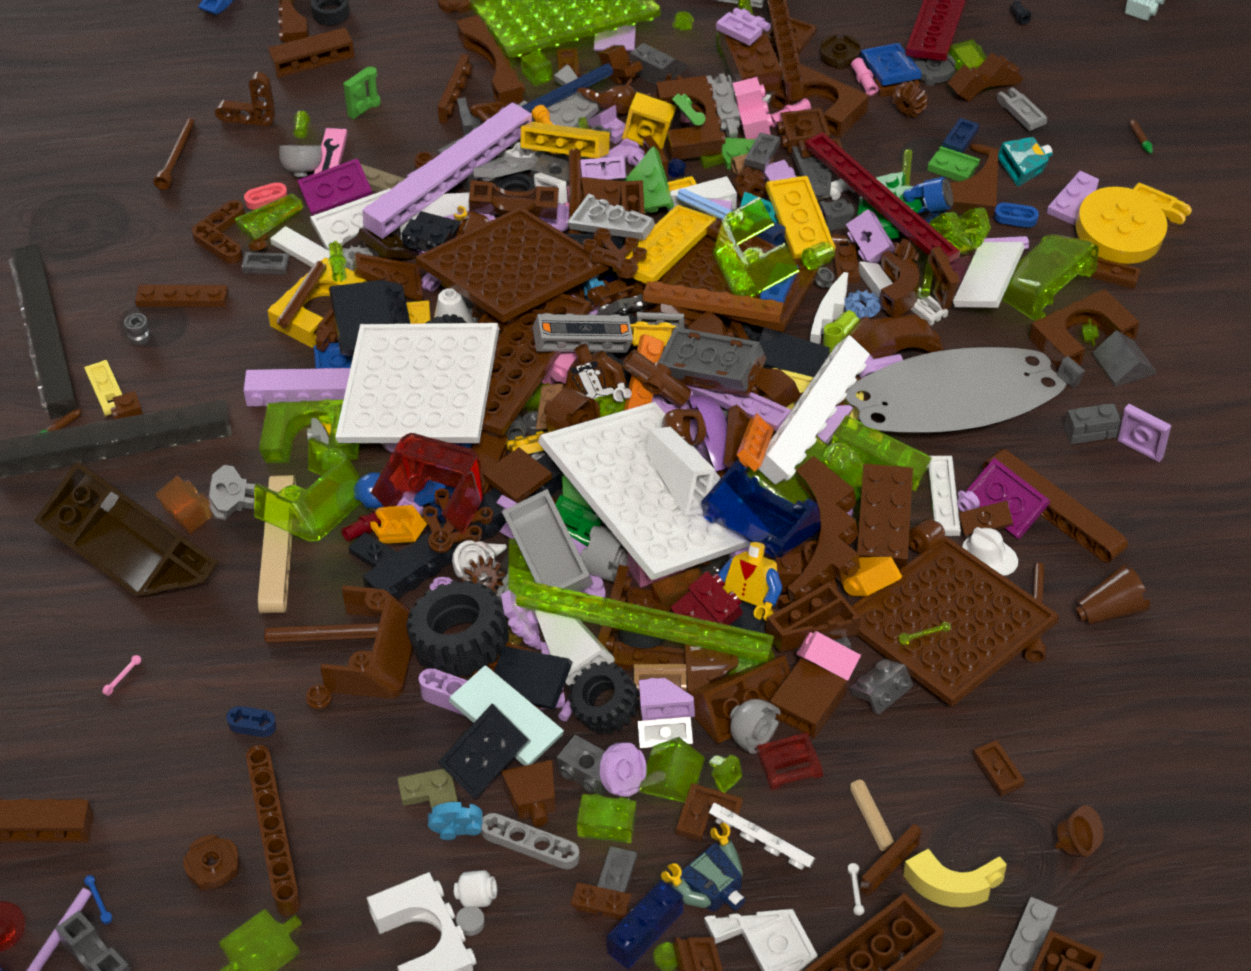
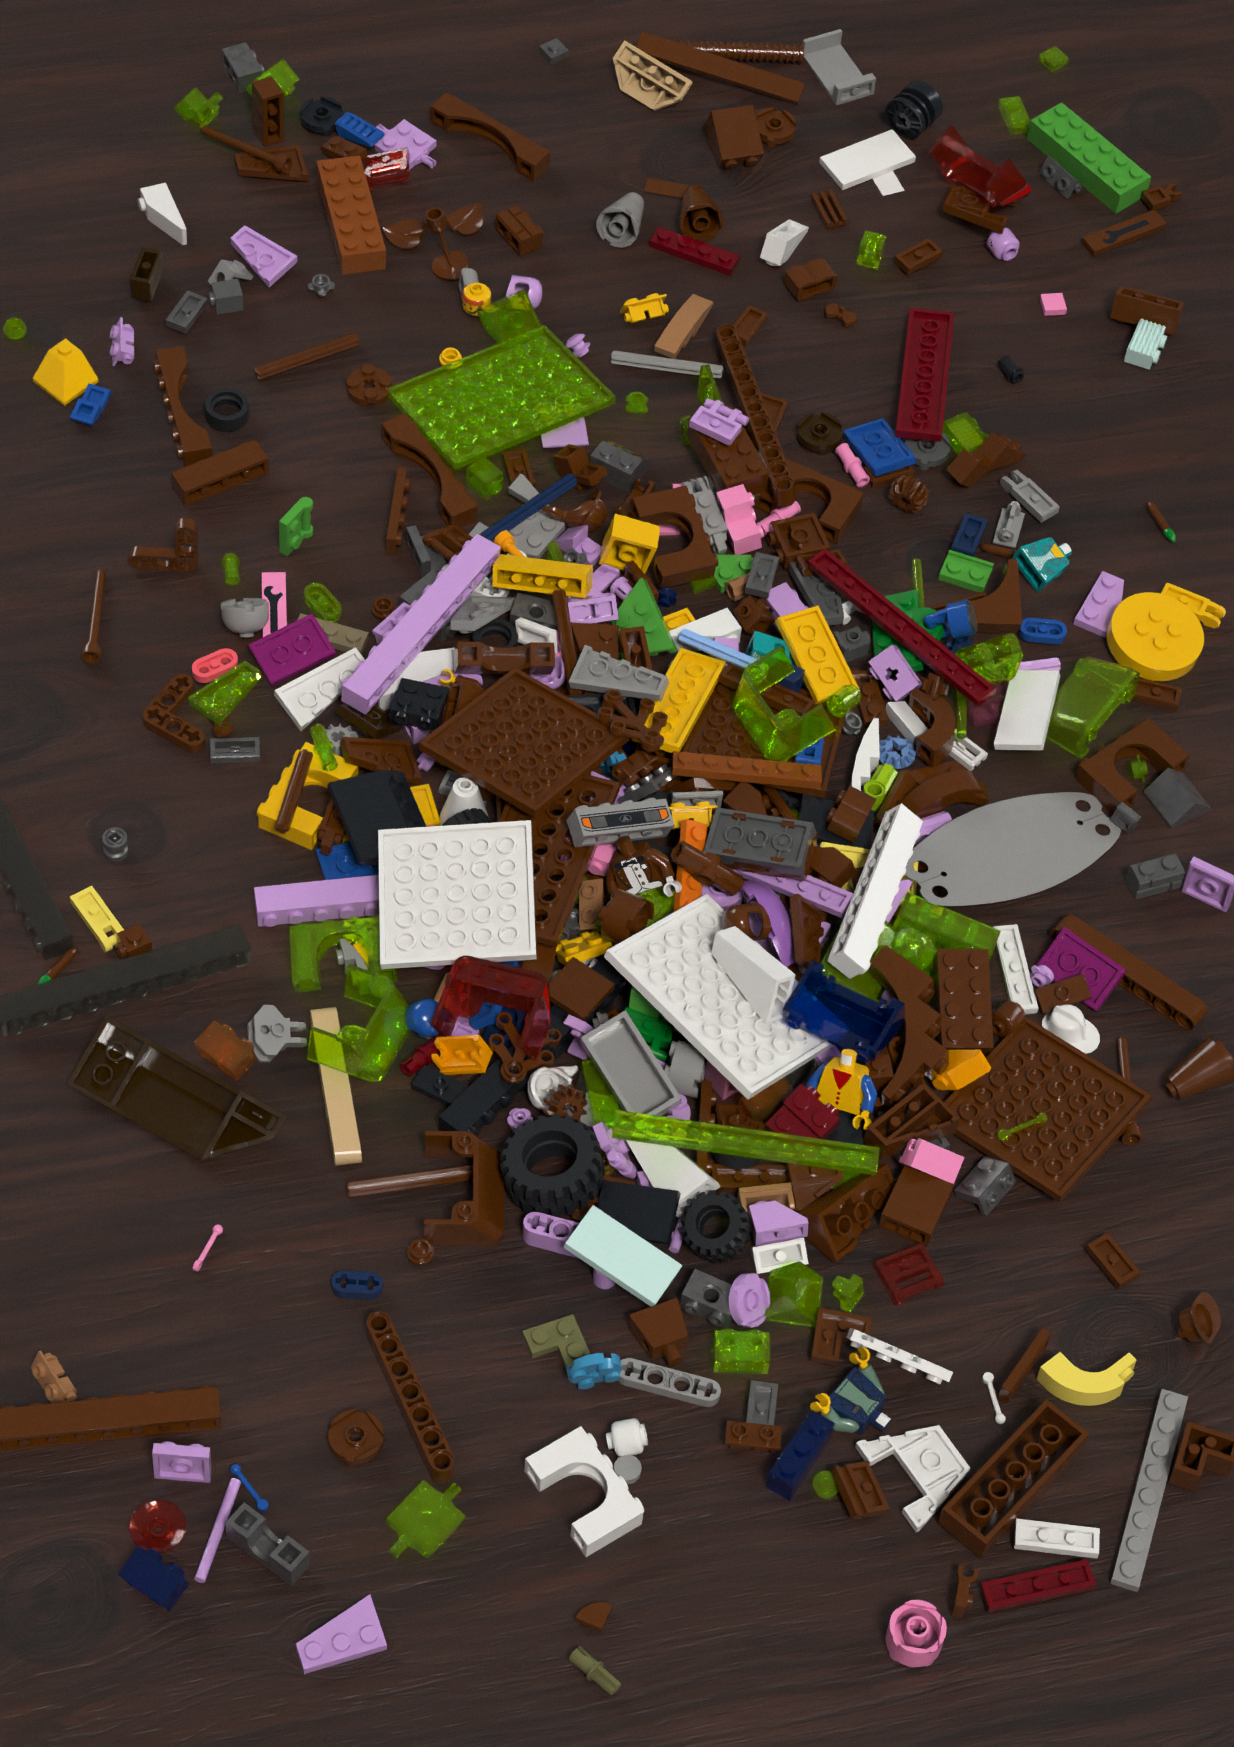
camera: 15 degrees left, 5 degrees up
reddish brown plate [135,285,228,307] -> none
white tile [270,226,334,267] -> none
black tile [438,703,532,800] -> none
bright green plate [671,93,705,125] -> none
light grey cylinder [730,699,780,754] -> none
orange plate [737,413,774,472] -> none
tan axle [850,779,894,851] -> none
reddish brown plate [928,246,960,310] -> none
none -> lavender plate [152,1442,212,1483]
none -> clear neon green plate [304,583,342,622]
none -> reddish brown brick [826,786,876,843]
none -> light grey hinge [993,501,1025,549]

